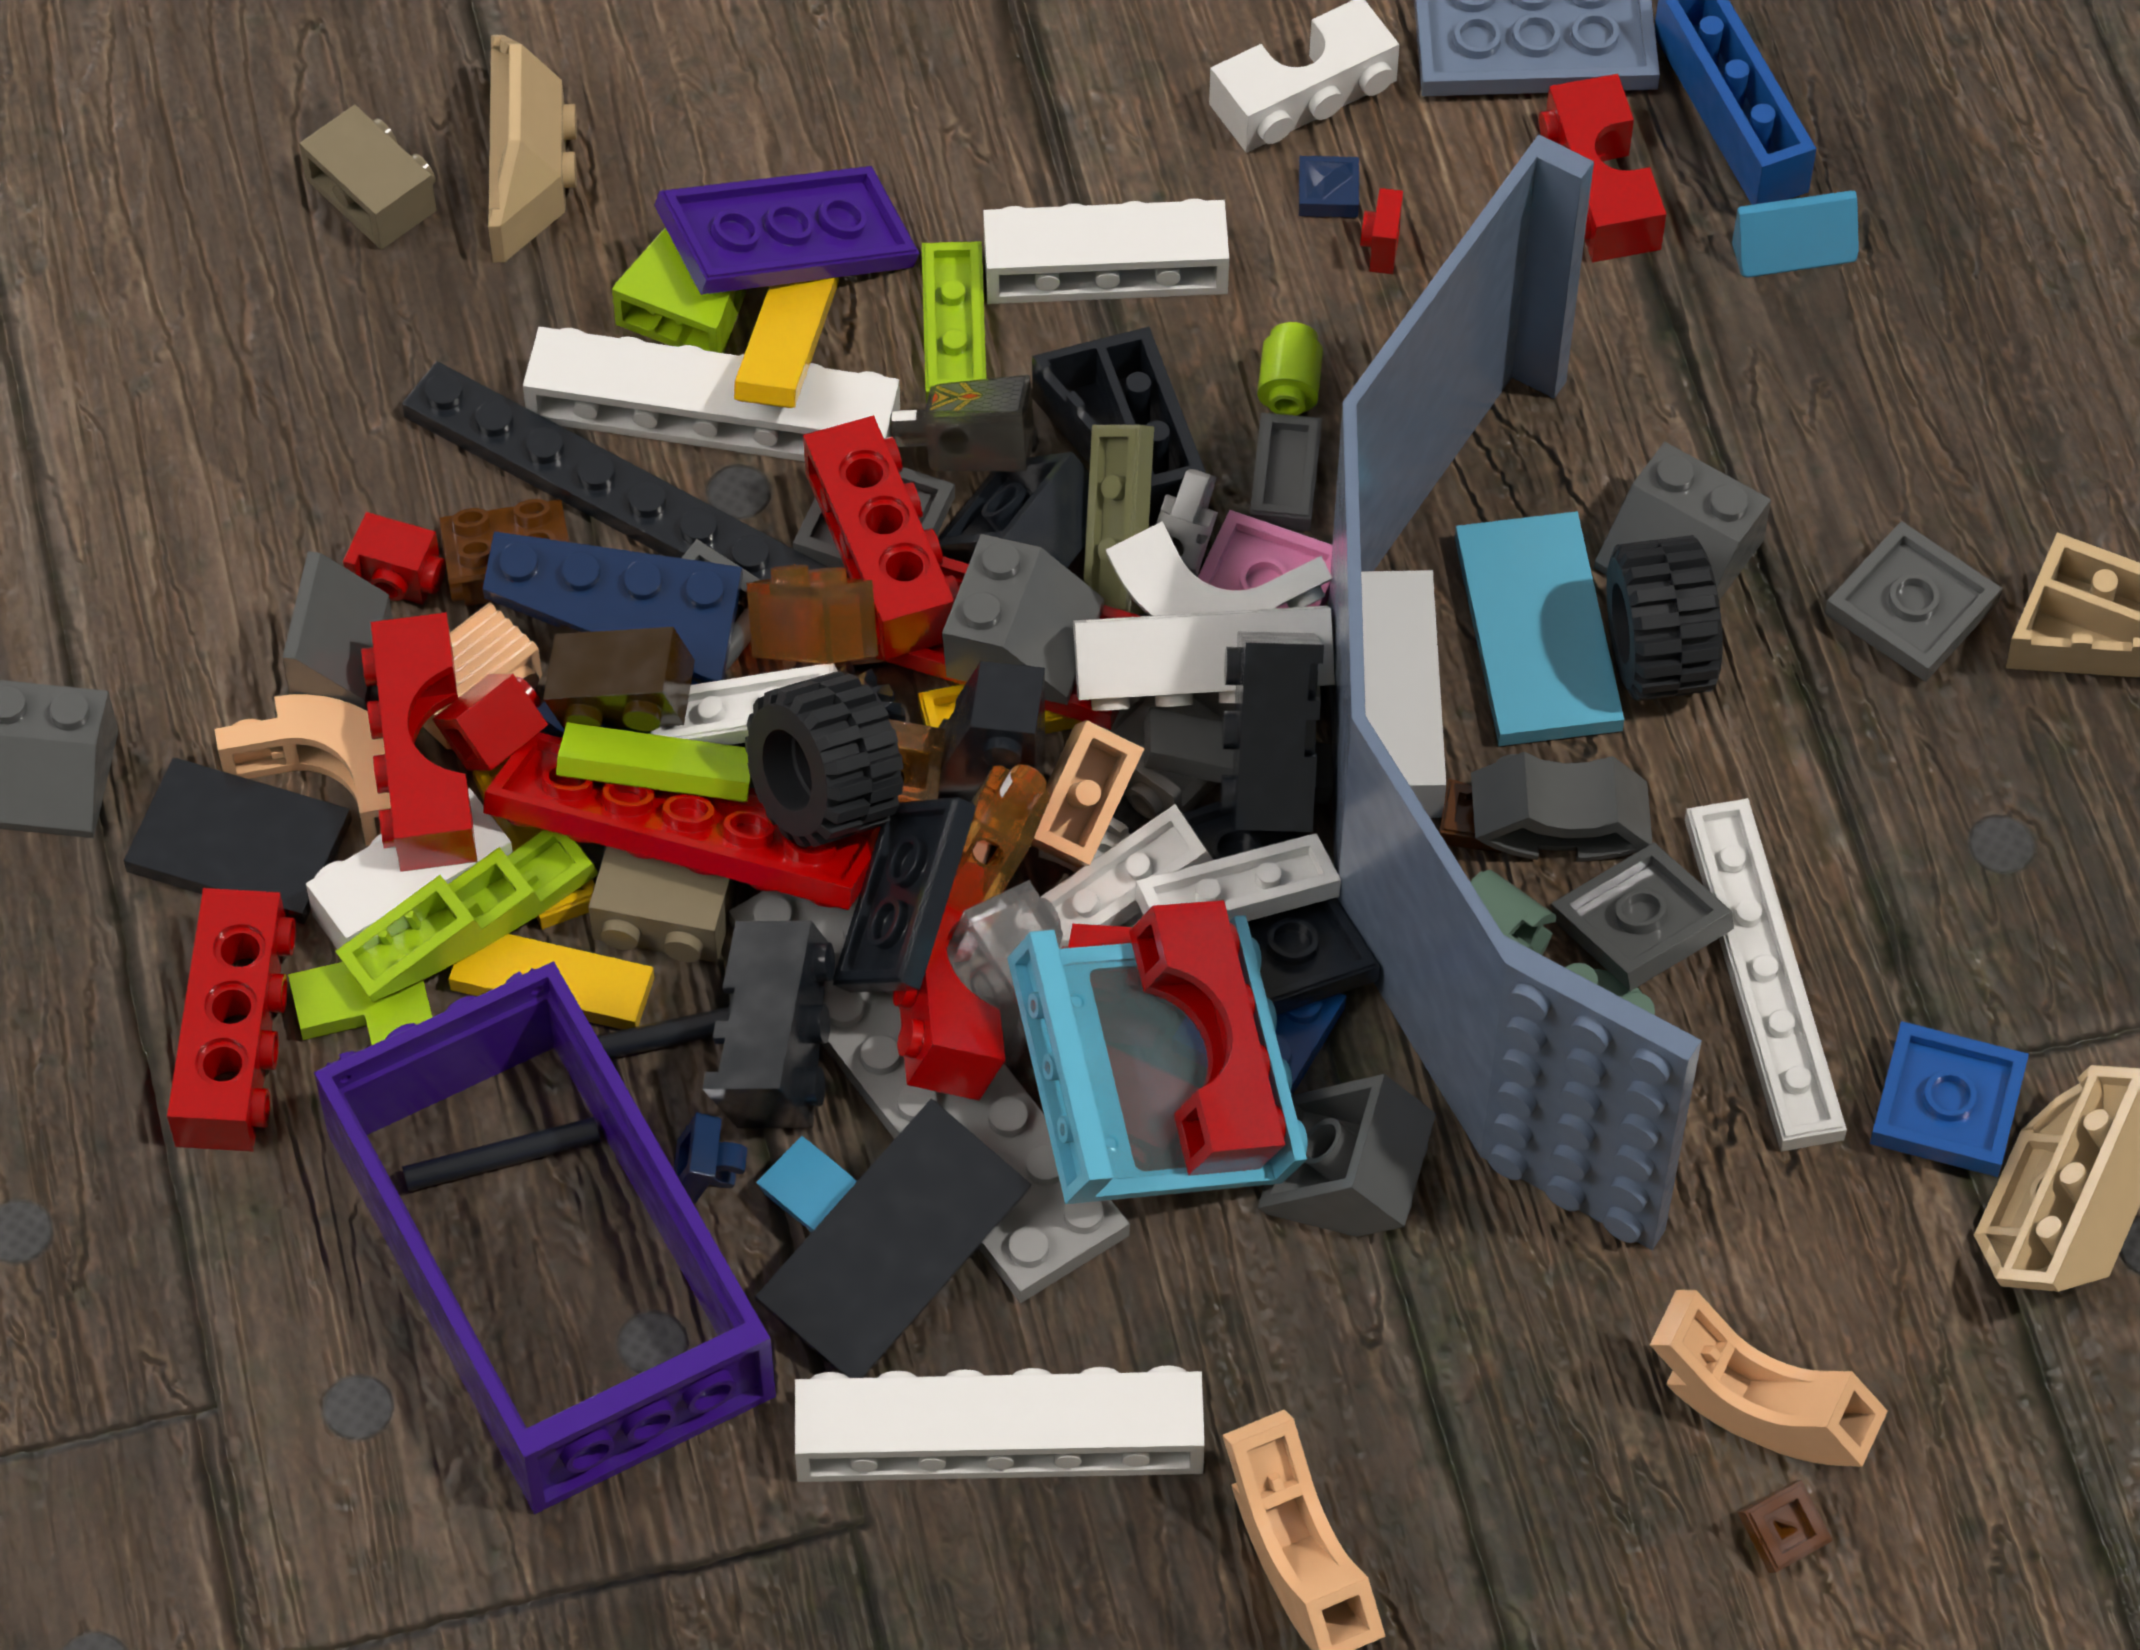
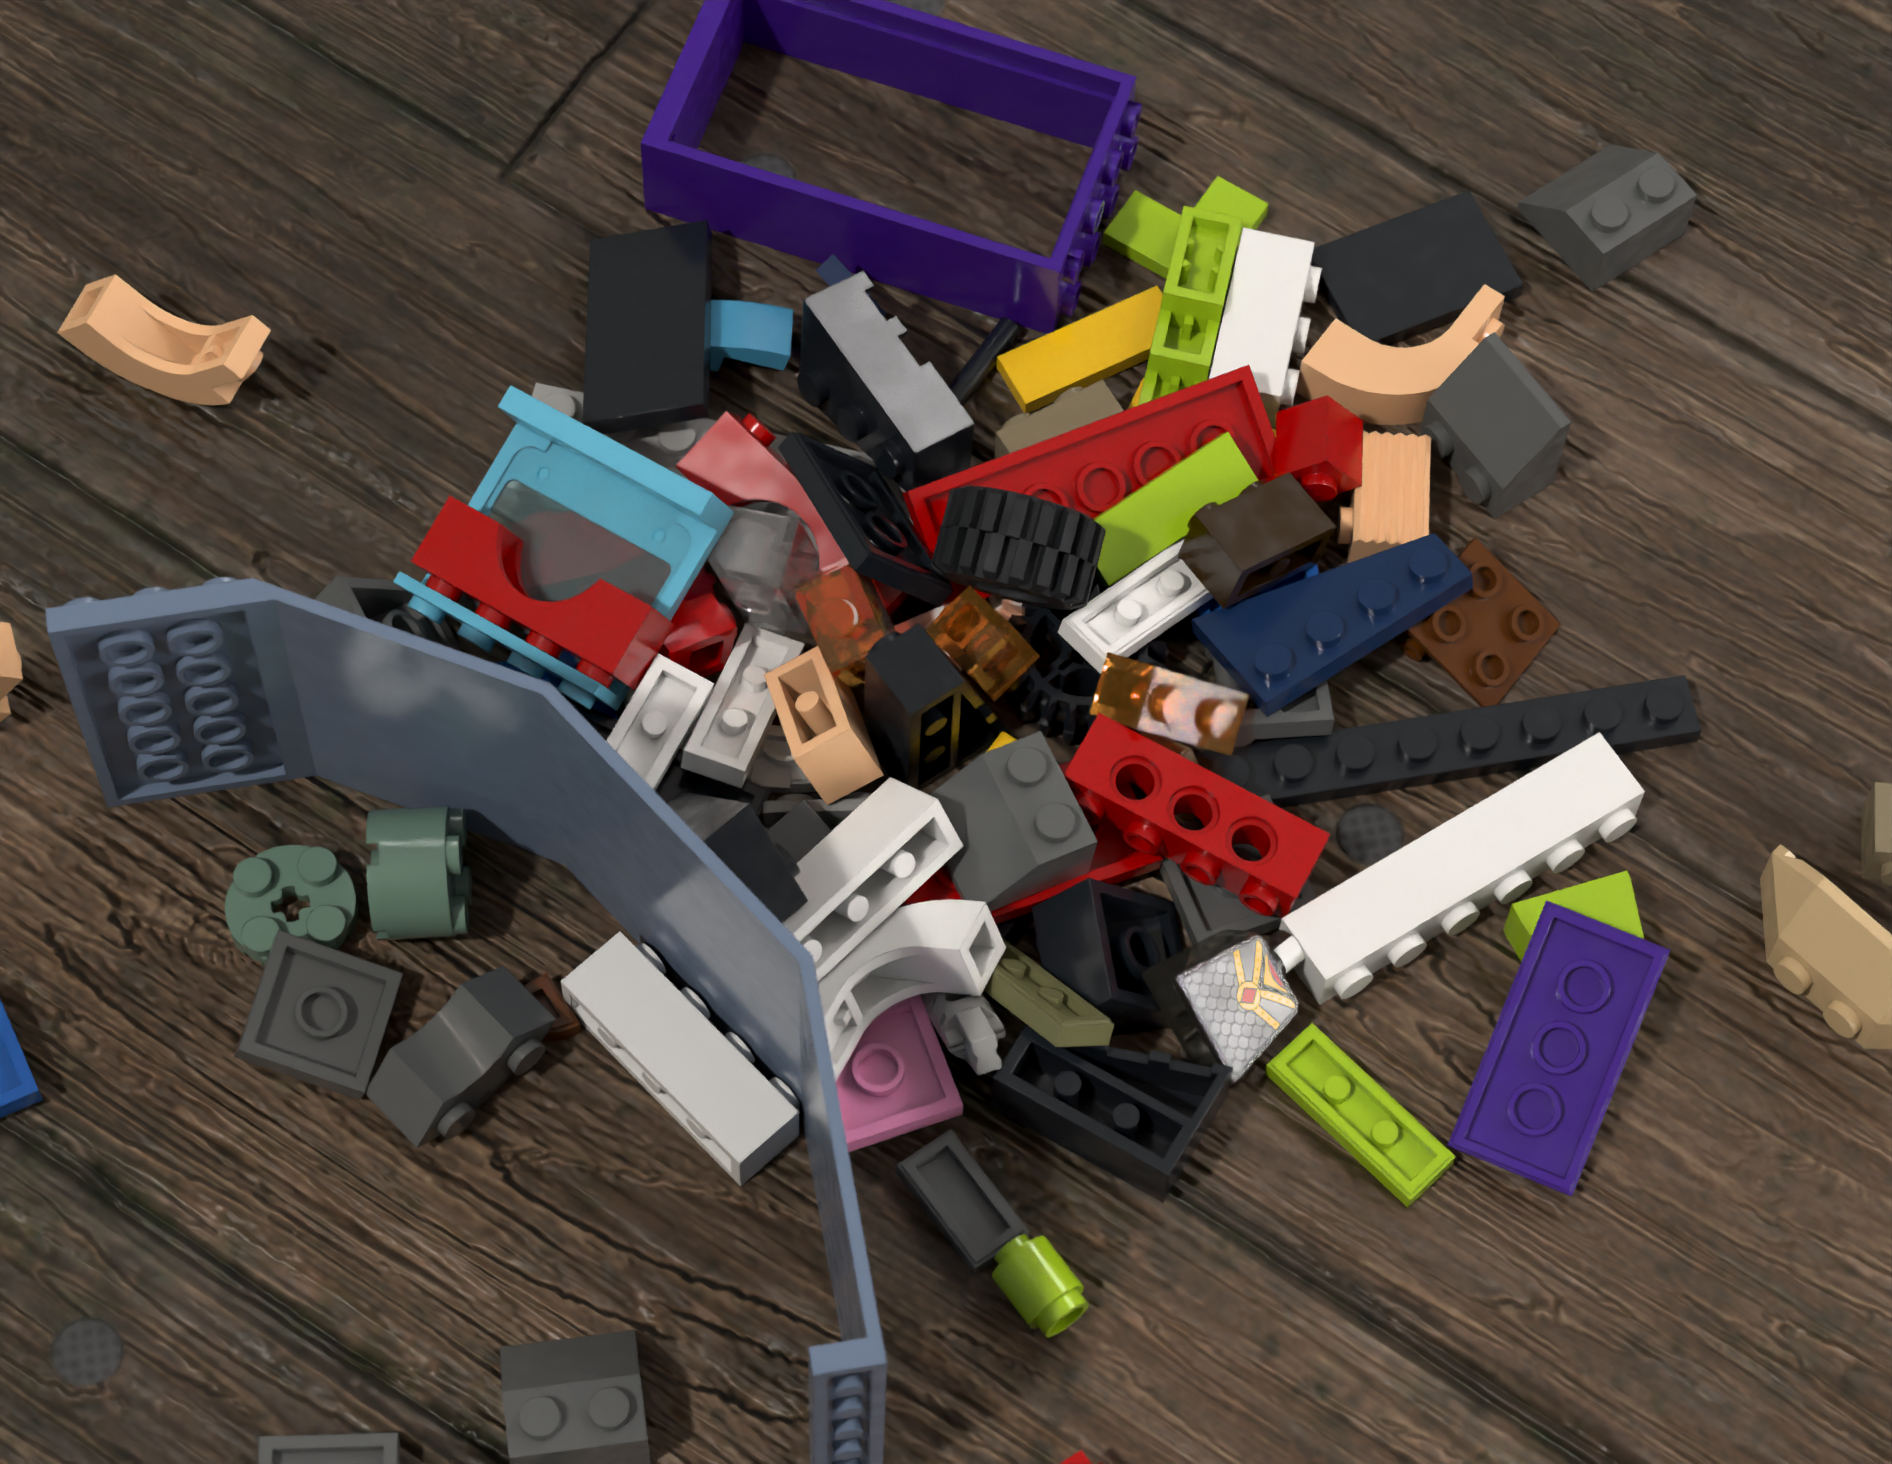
camera: 135 degrees right, 5 degrees up
red brick [167,888,296,1152] -> none
red brick [343,512,446,605] -> none
red arch [361,612,478,872] -> none
black bar [402,1117,600,1192] -> none
yellow tile [734,277,839,408] -> none
white brick [795,1366,1204,1482] -> none
white brick [984,199,1229,304] -> none
medium azure tile [1455,511,1624,746] -> none
black tyre [1606,535,1723,701] -> none
white tile [1685,798,1847,1152] -> none

